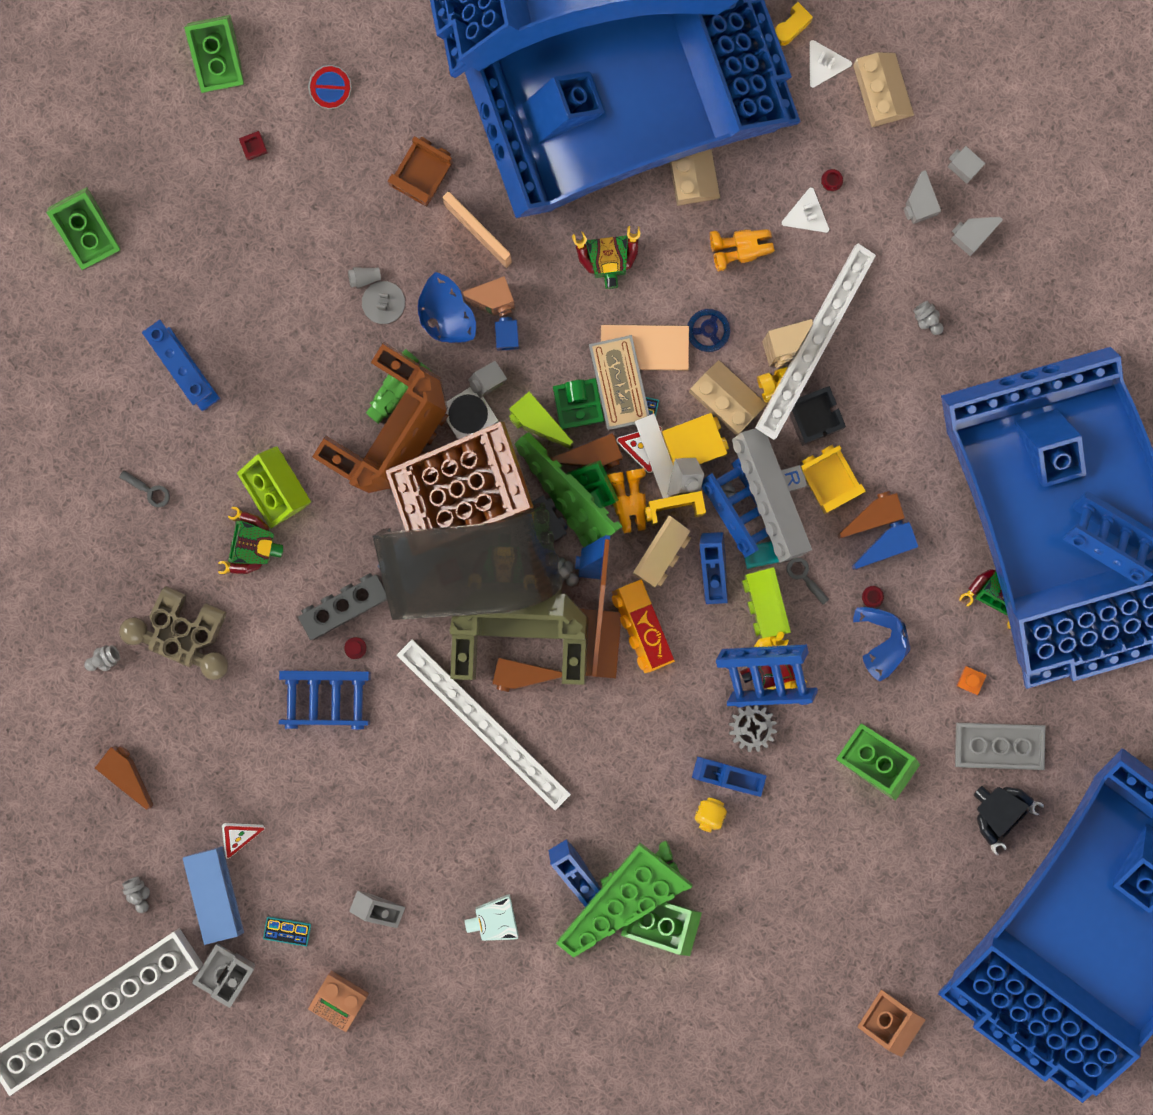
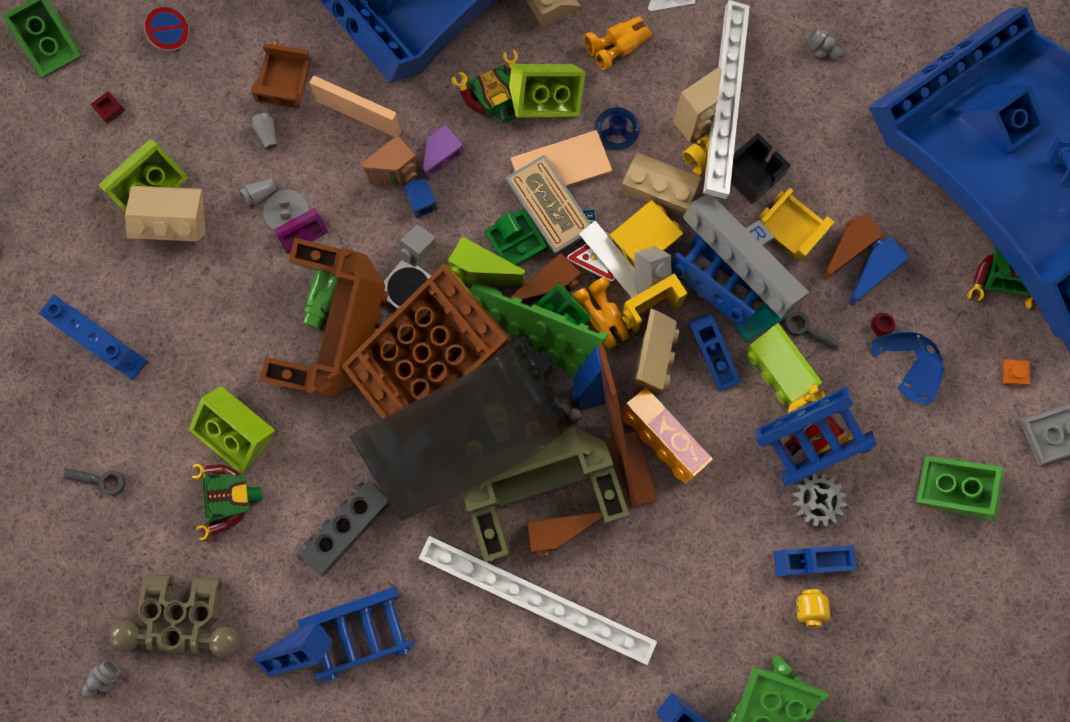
camera: 20 degrees left, 10 degrees down
dark red plate [344,637,367,659] -> none
blue piece [418,272,476,343] -> none
none -> lime slope [98,139,189,212]
none -> tan slope [125,186,205,241]
none -> light grey cone [252,113,278,149]
none -> blue slope [253,623,333,677]
none -> magenta slope [274,208,329,254]
none -> medium lavender slope [423,125,464,180]
none -> lime slope [509,64,586,118]

